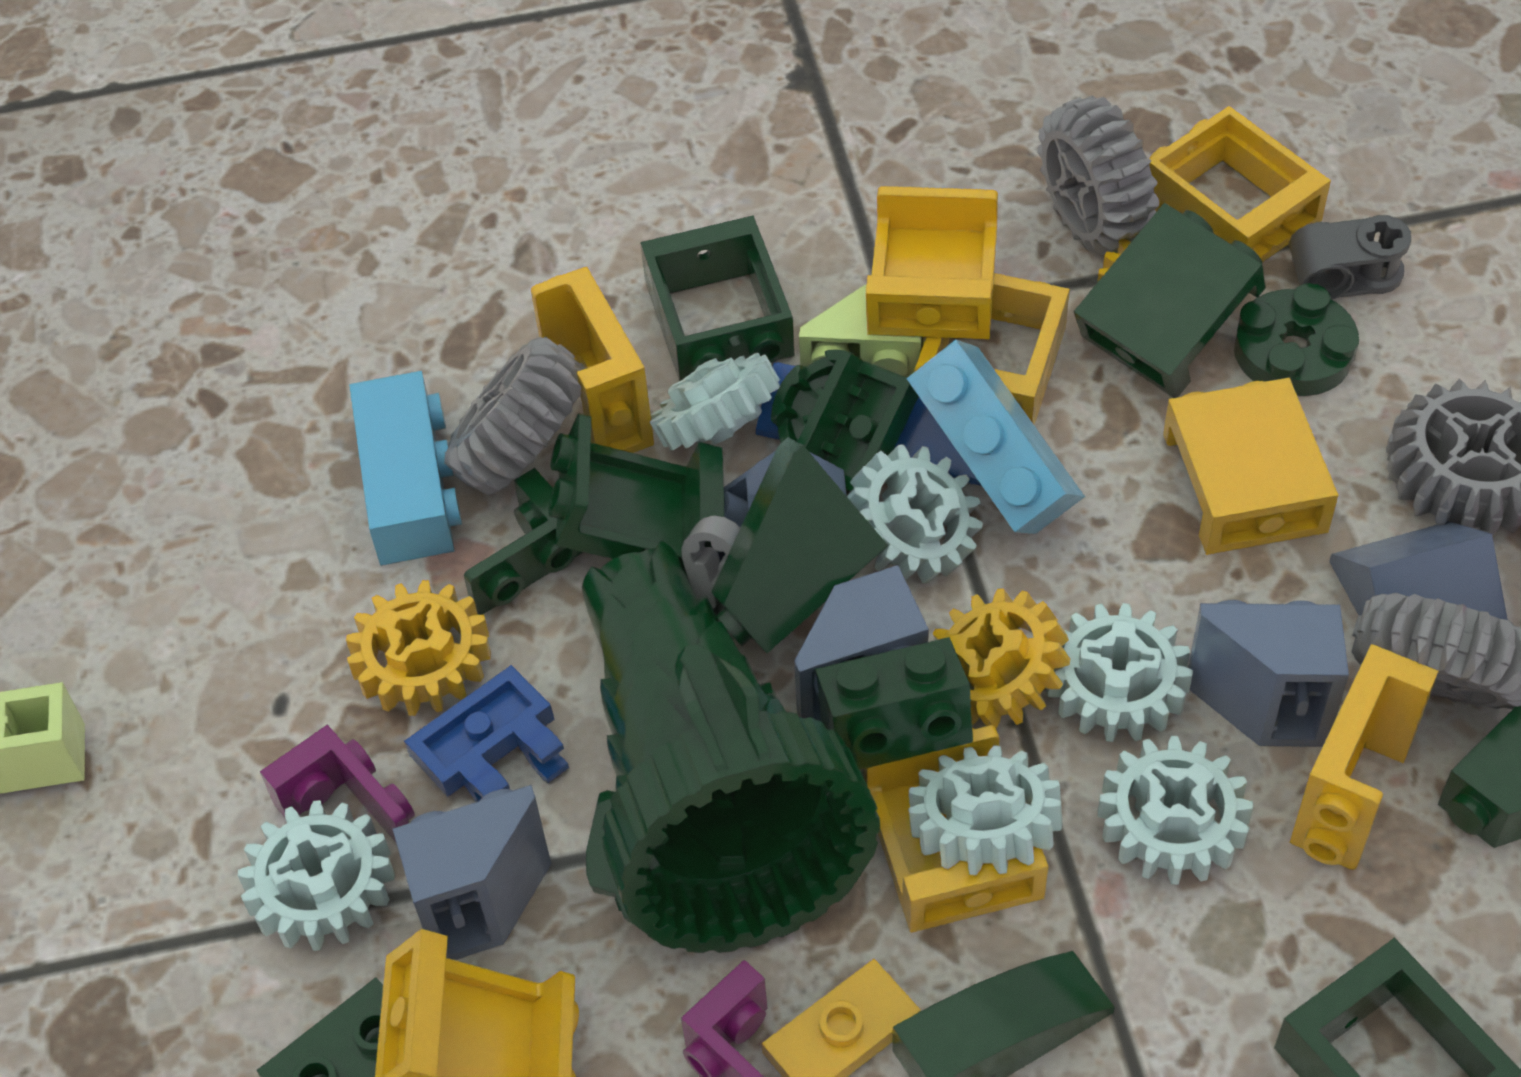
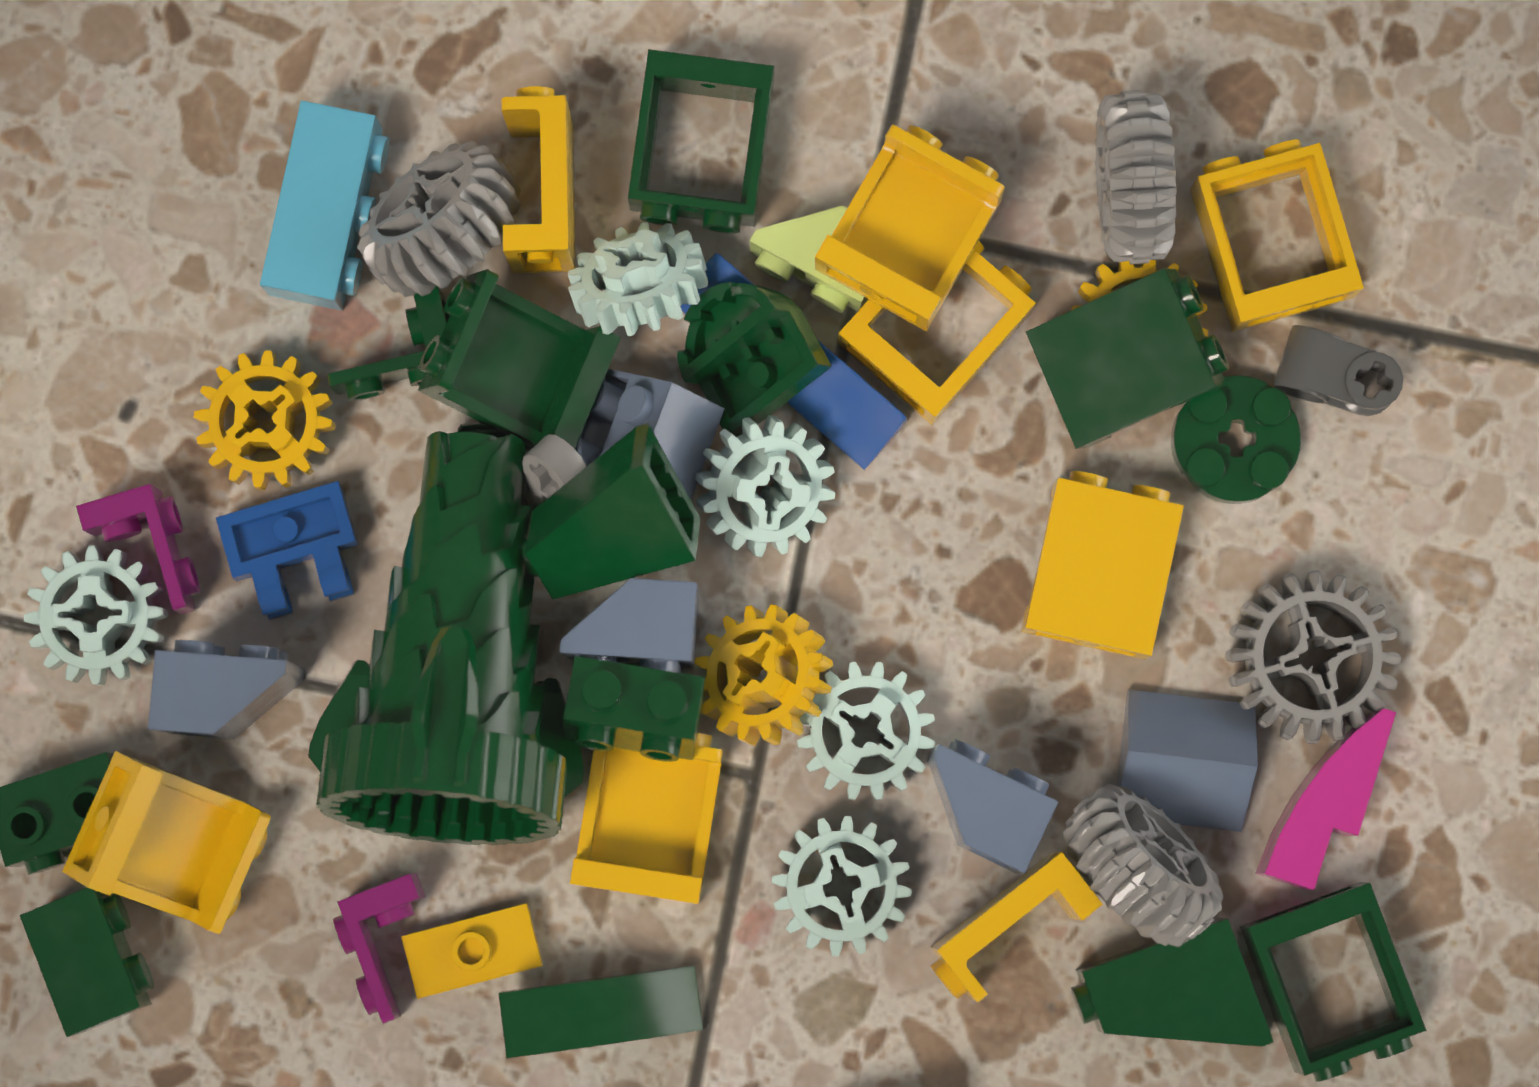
camera: 20 degrees right, 30 degrees up
medium azure brick [906,339,1085,534] -> none
light aqua gear [908,745,1062,875] -> none

